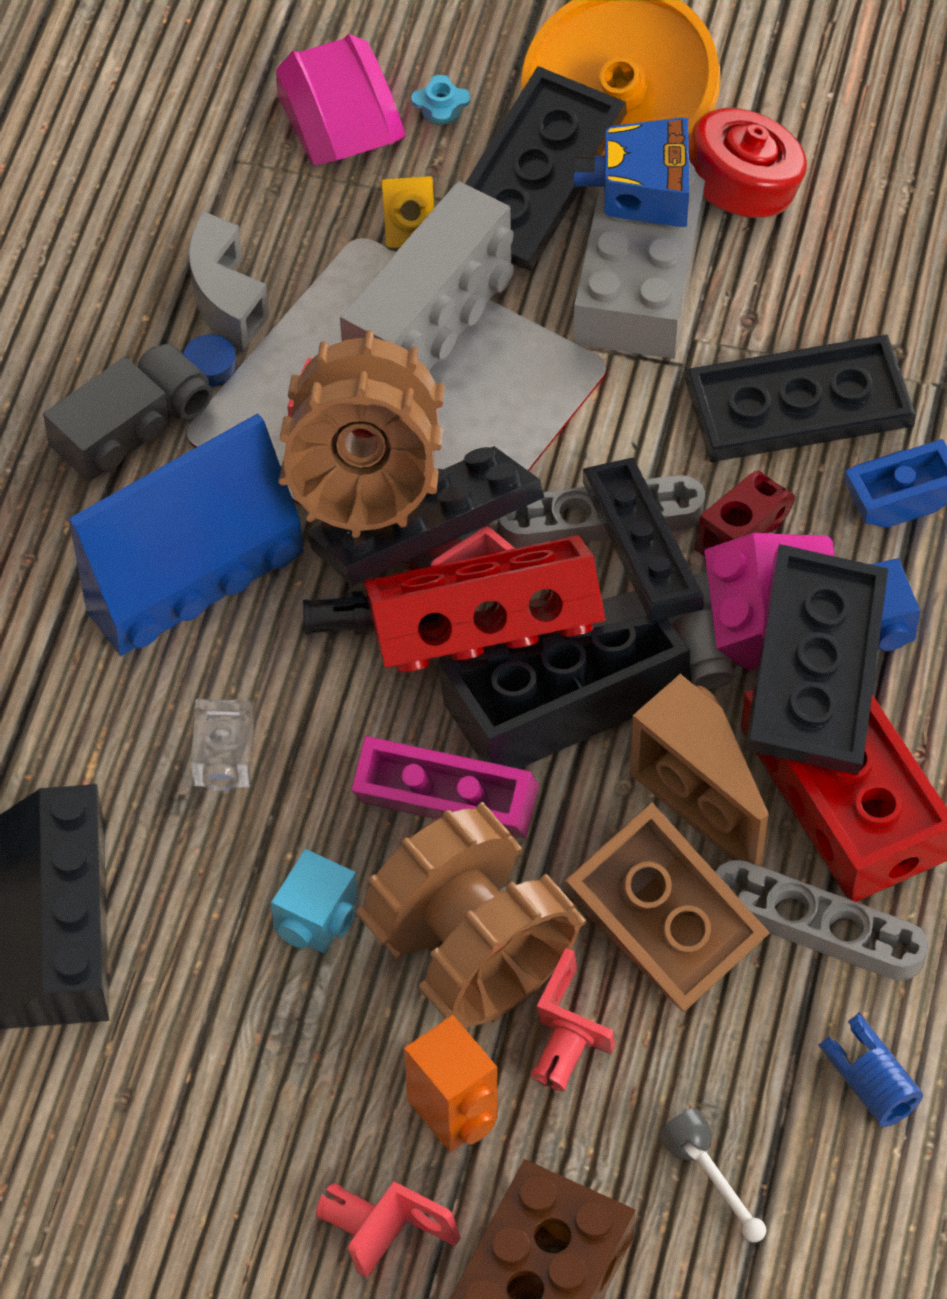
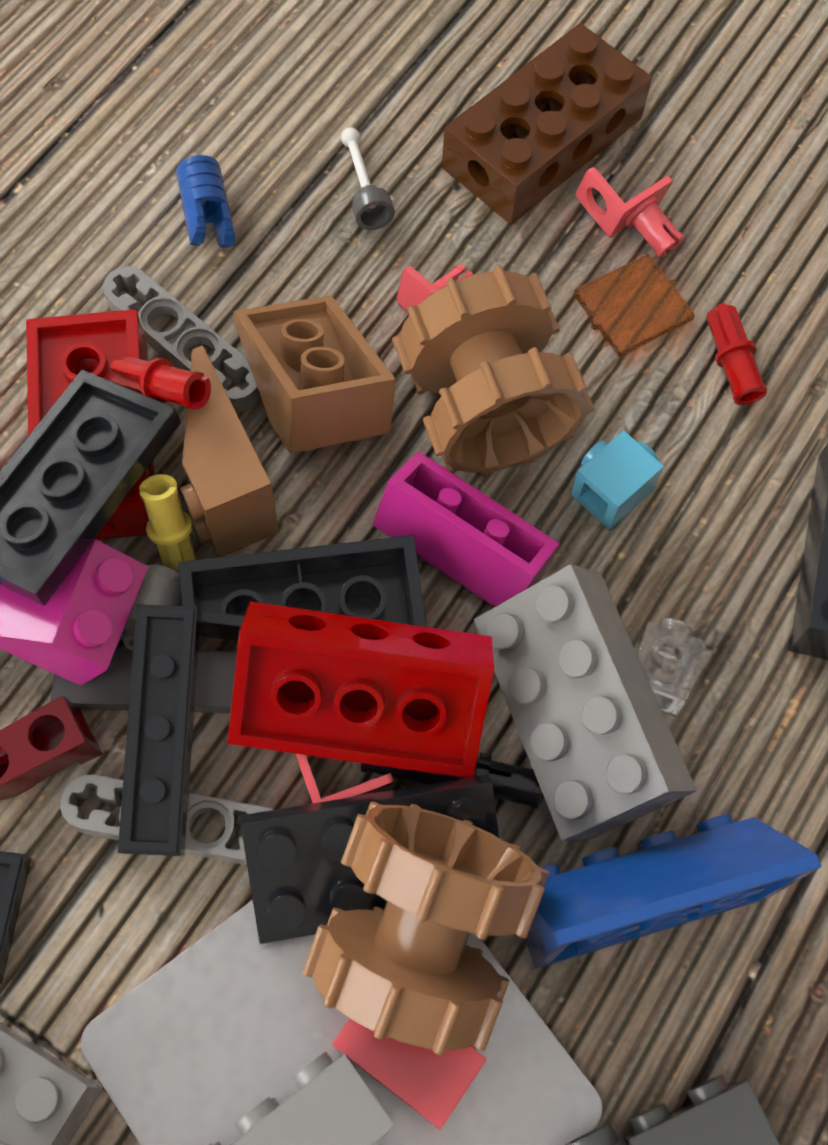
camera: 165 degrees left, 10 degrees up
orange brick [404,1015,498,1152] -> none
none -> red axle [110,356,211,410]
none -> light yellow axle [139,474,196,573]
none -> light grey brick [474,564,697,841]
none -> clear orange piece [574,254,695,357]
none -> red axle [706,303,767,405]

